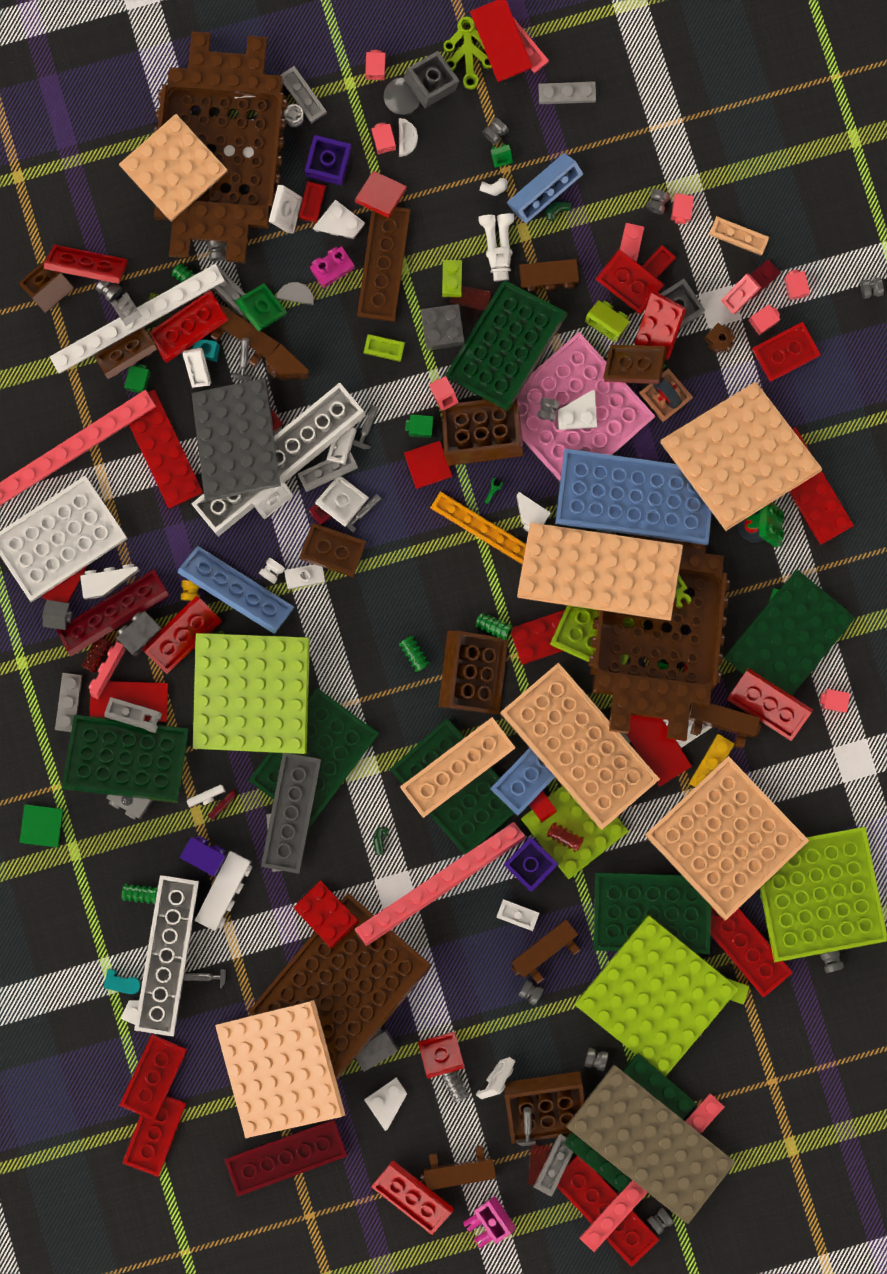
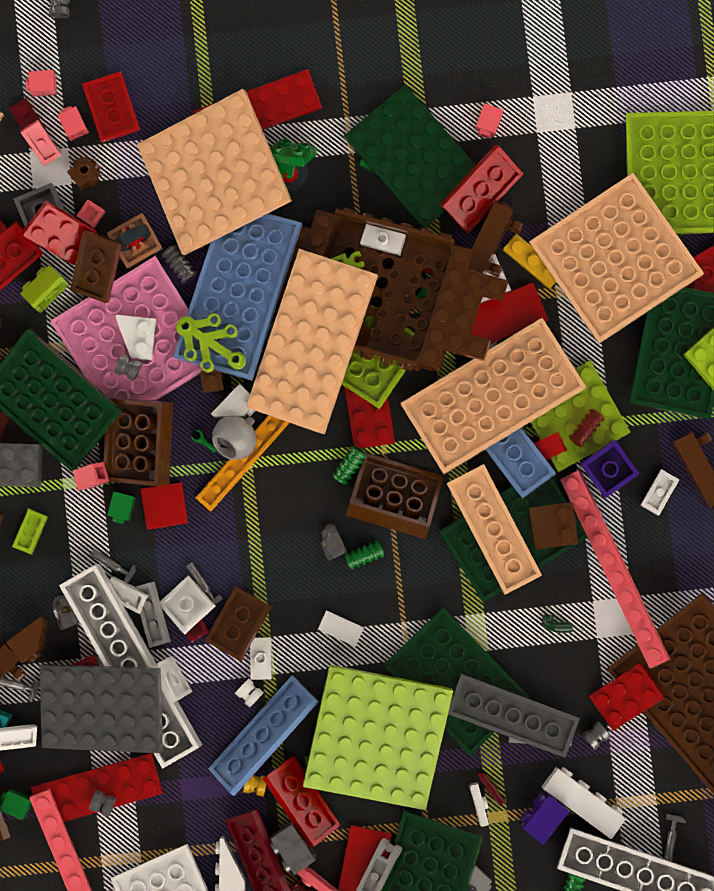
camera: 75 degrees left, 0 degrees up
none -> flat silver rock [53,595,80,630]
none -> coral plate [76,200,105,228]
none -> dark grey wheel [89,790,116,817]
none -> flat silver piece [162,245,197,284]
none -> lime plant [176,313,246,373]
none -> reddish brown brick [200,370,225,393]
none -> light grey piece [212,416,257,460]
none -> white tile [318,610,364,647]
none -> flat silver rock [321,524,347,561]
none -> white plate [360,224,406,255]
none -> reddish brown slope [529,502,578,550]
none -> flat silver wheel [582,721,611,750]

